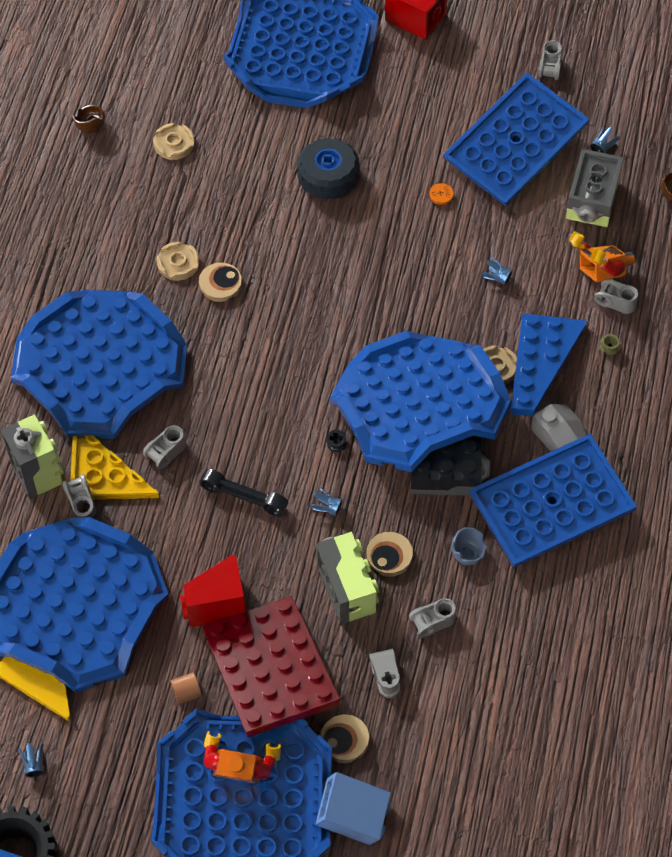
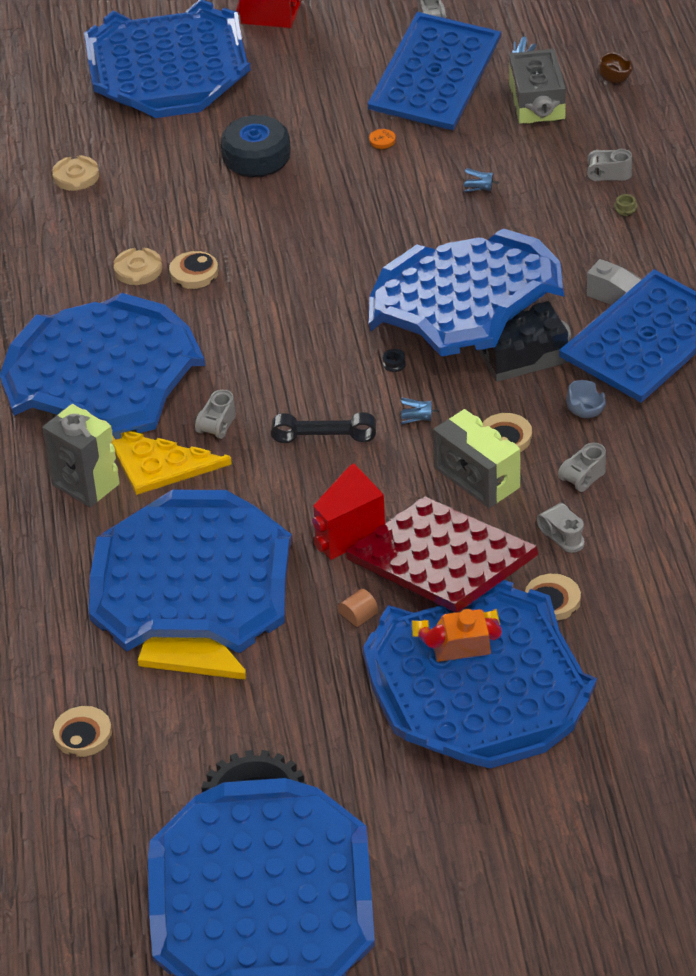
camera: 20 degrees left, 15 degrees down
flat silver piece [18,743,44,781] -> none
light grey piece [62,473,96,518] -> none
medium blue brick [315,772,391,845] -> none
blue wing [510,313,588,416] -> none
torso [569,231,635,282] -> none

